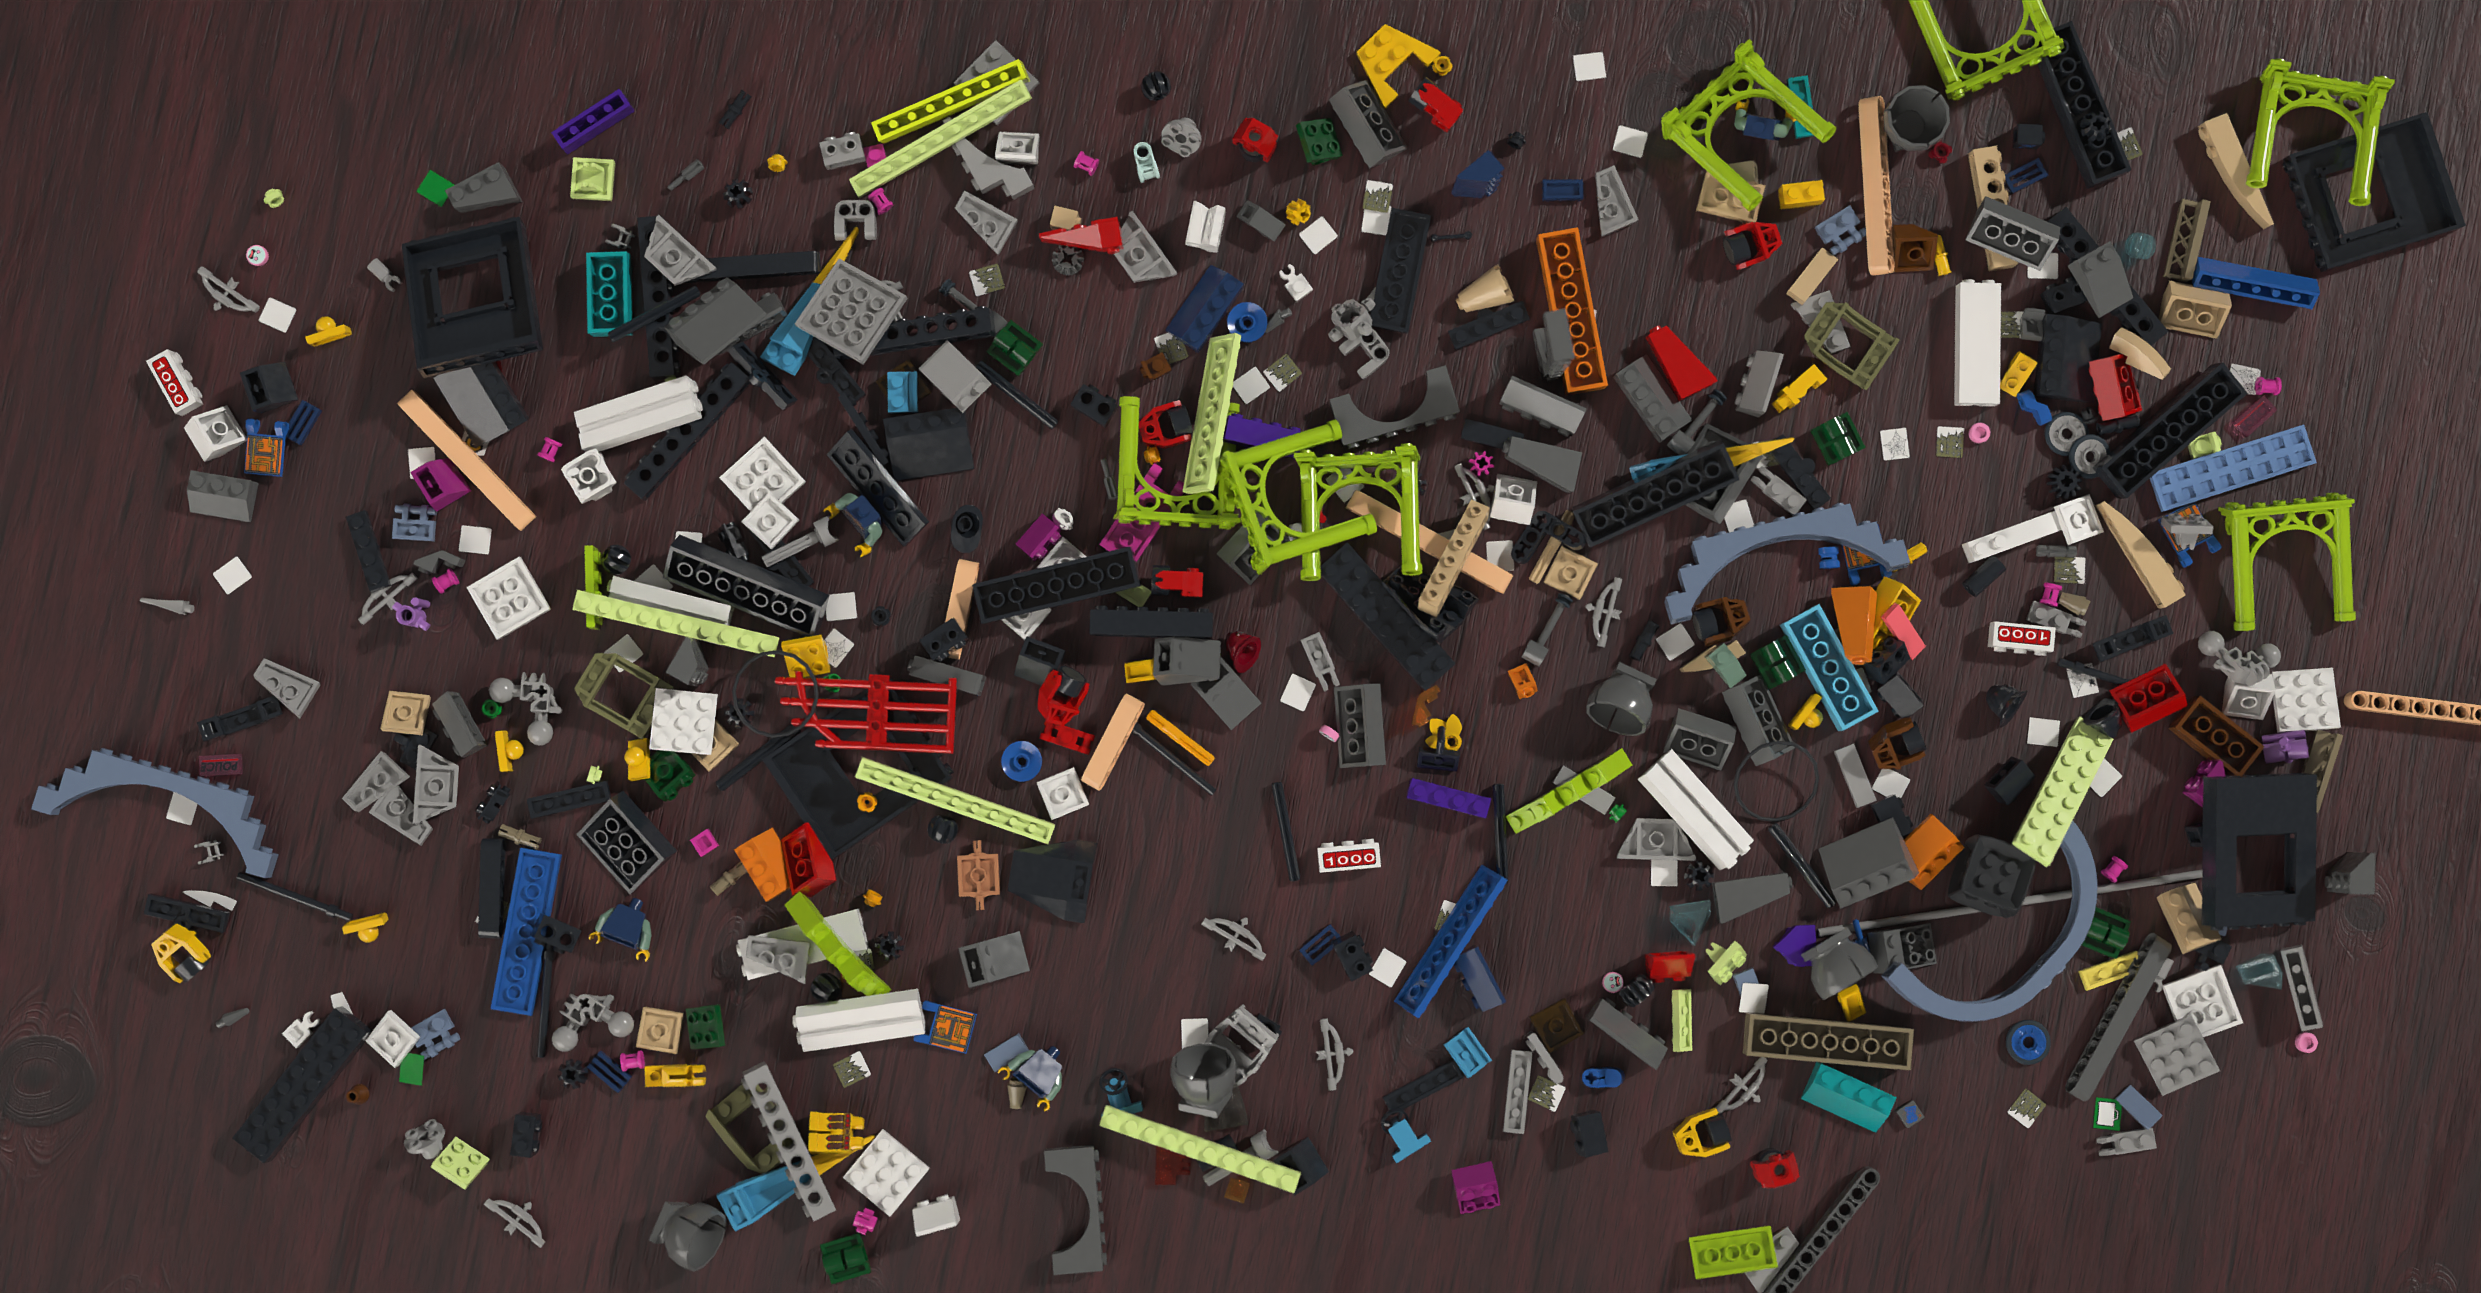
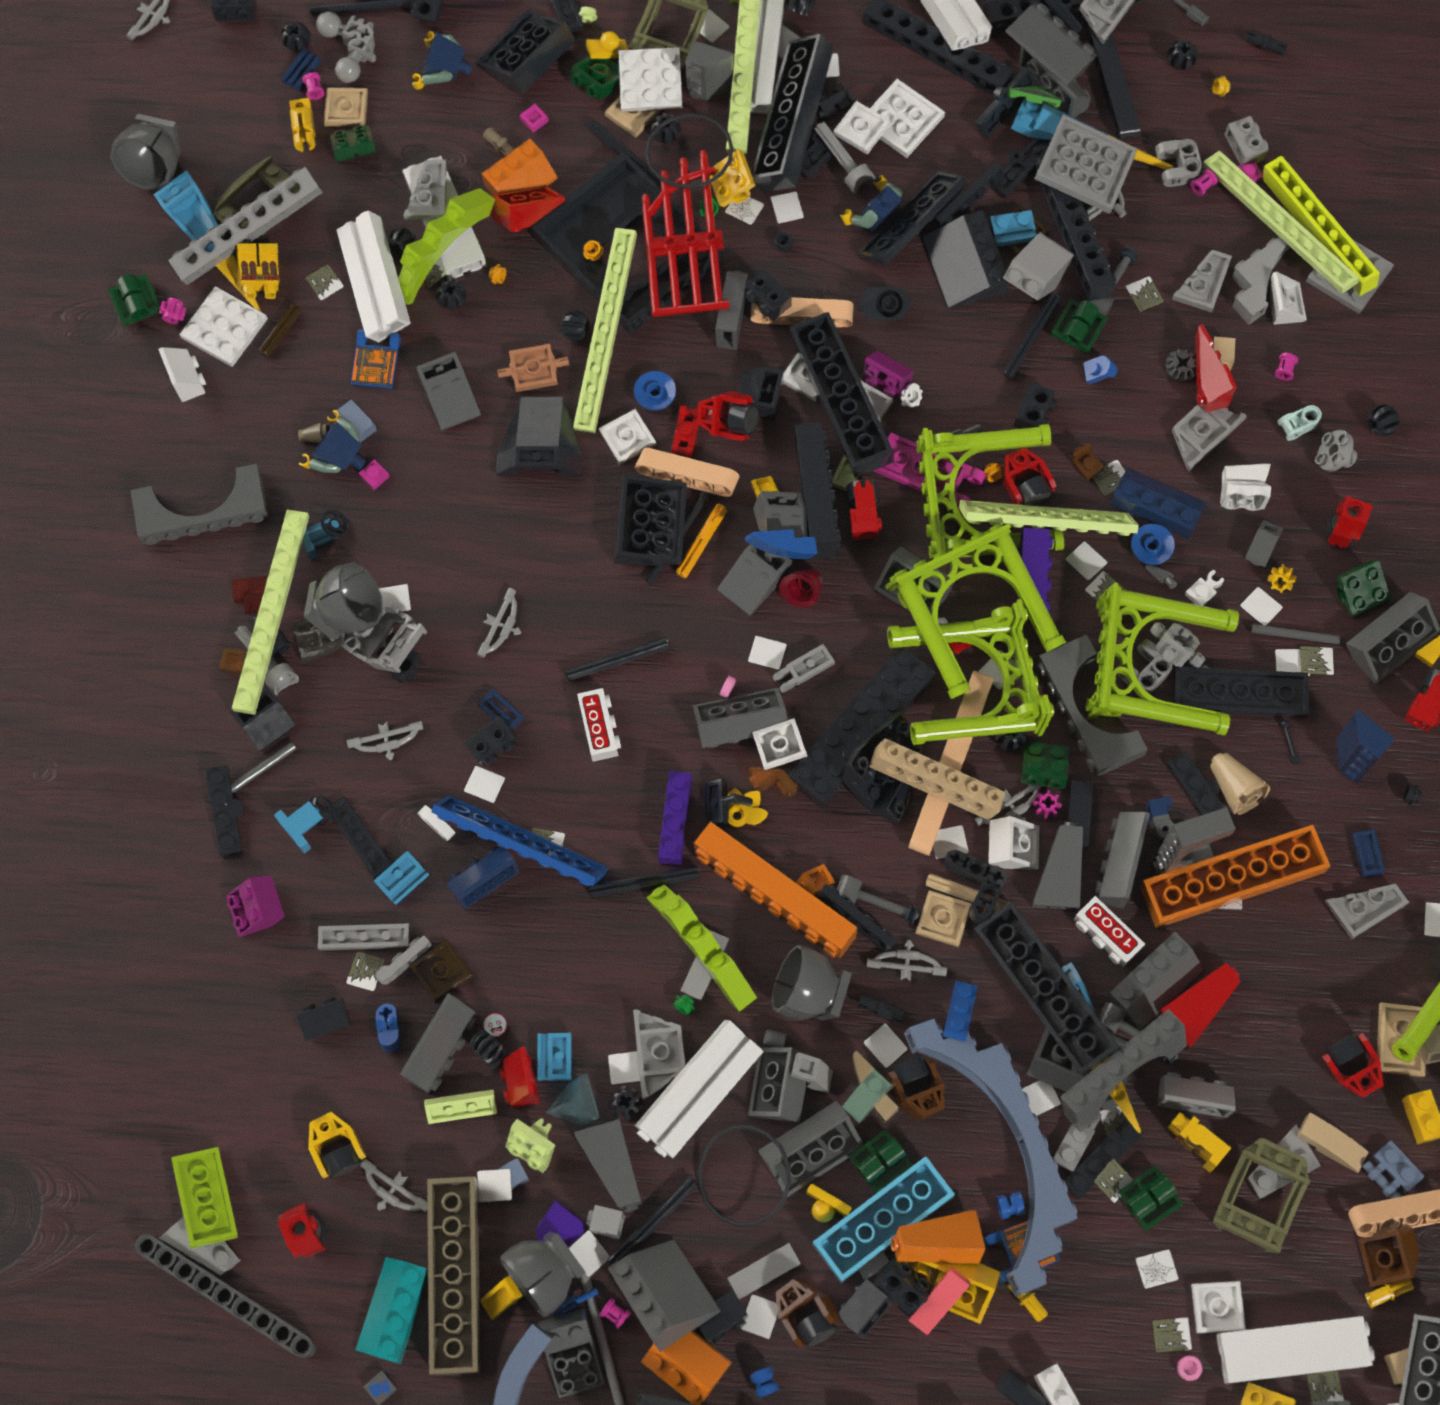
camera: 85 degrees right, 15 degrees down
none -> black hinge [205,765,245,857]
none -> dark grey bar [232,742,297,793]
none -> dark brown axle [259,304,302,357]
none -> dark pink plate [359,459,390,490]
none -> white beam [417,805,455,841]
none -> dark azure plate [537,1033,572,1081]
none -> white sticker [569,1230,609,1277]
none -> light grey brick [586,1205,625,1240]
none -> dark pink bush [599,1298,631,1330]
none -> black slope [613,474,687,566]
none -> orange brick [694,822,857,959]
none -> blue slope [745,529,817,559]
none -> blue wheel [749,1366,780,1398]
none -> white slope [752,719,807,770]
none -> dark grey hinge [763,1029,787,1048]
none -> light grey slope [791,1053,833,1093]
none -> black hinge [815,884,897,952]
none -> blue plate [943,981,978,1042]
none -> bright green tile [1008,86,1062,108]
none -> dark green plate [1020,741,1069,789]
none -> dark grey arch [1061,1009,1187,1133]
none -> white brick [1074,896,1145,967]
none -> plate [1084,355,1118,384]
none -> lime arch [1085,582,1239,736]
none -> sticker [1095,1159,1133,1203]
none -> leg [1145,796,1174,842]
none -> white tile [1191,1281,1246,1333]
none -> dark grey bar [1251,624,1340,644]

